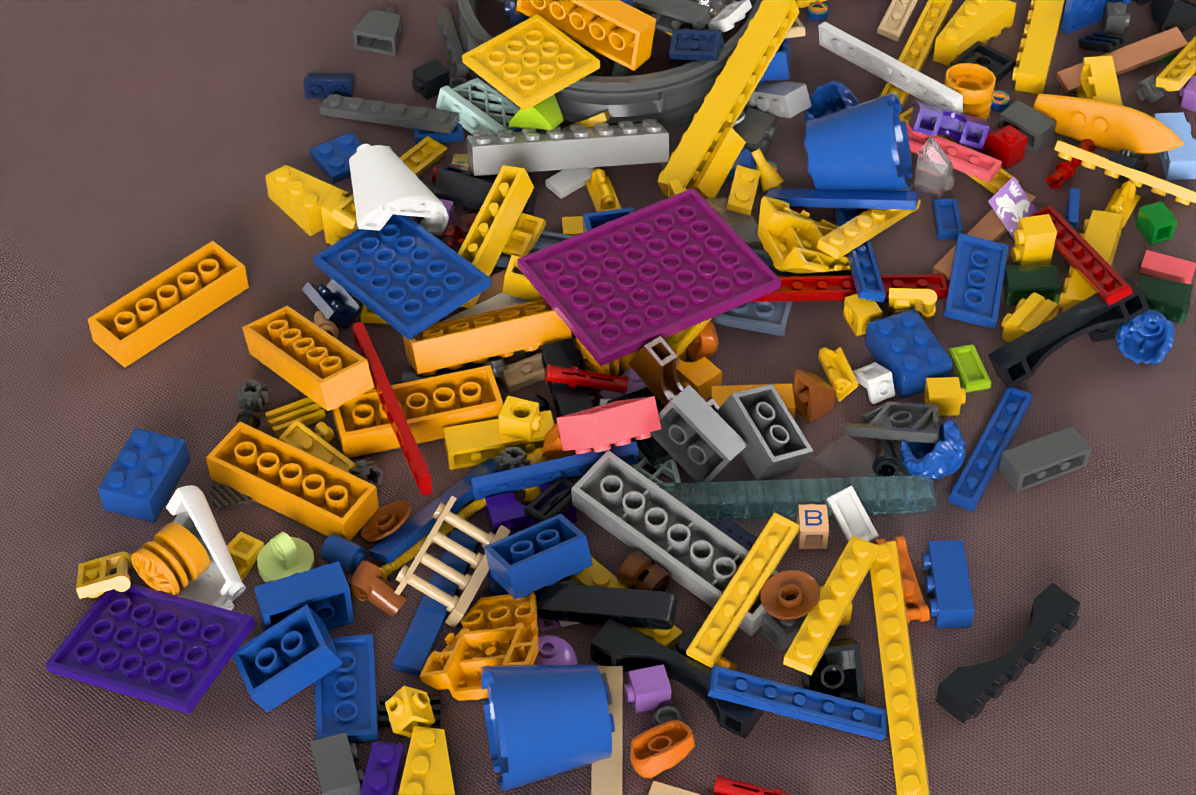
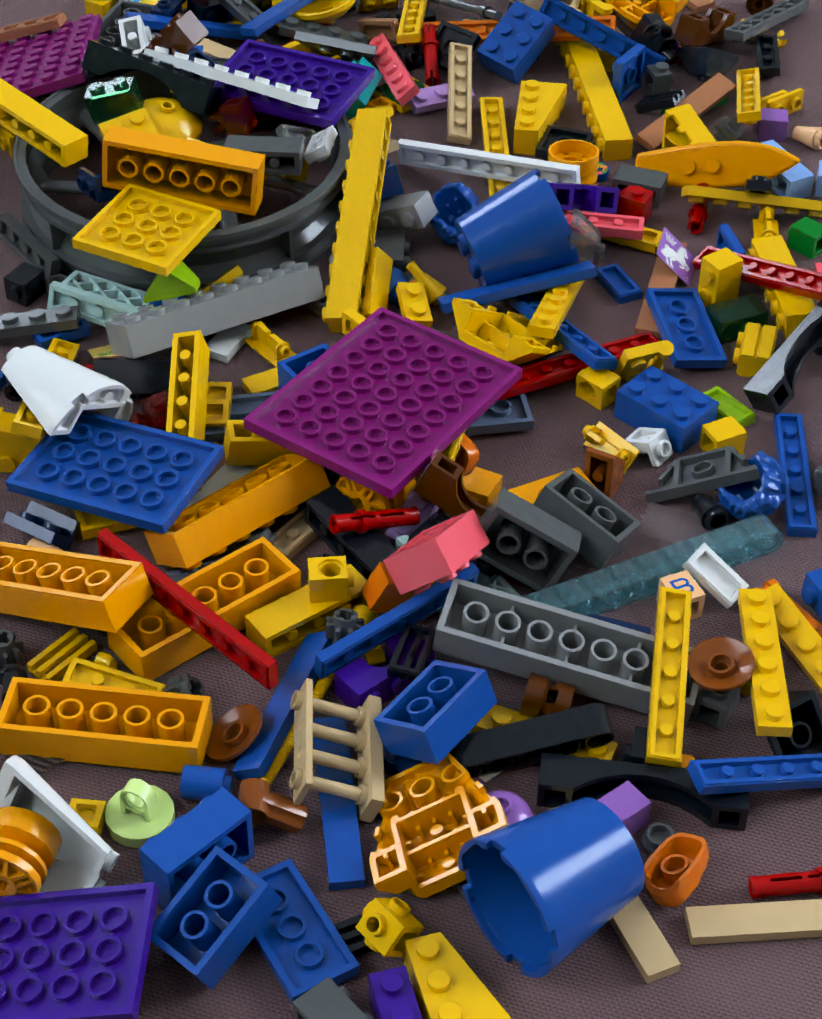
camera: 25 degrees left, 5 degrees down
dark blue bracket [669,28,724,61] -> none

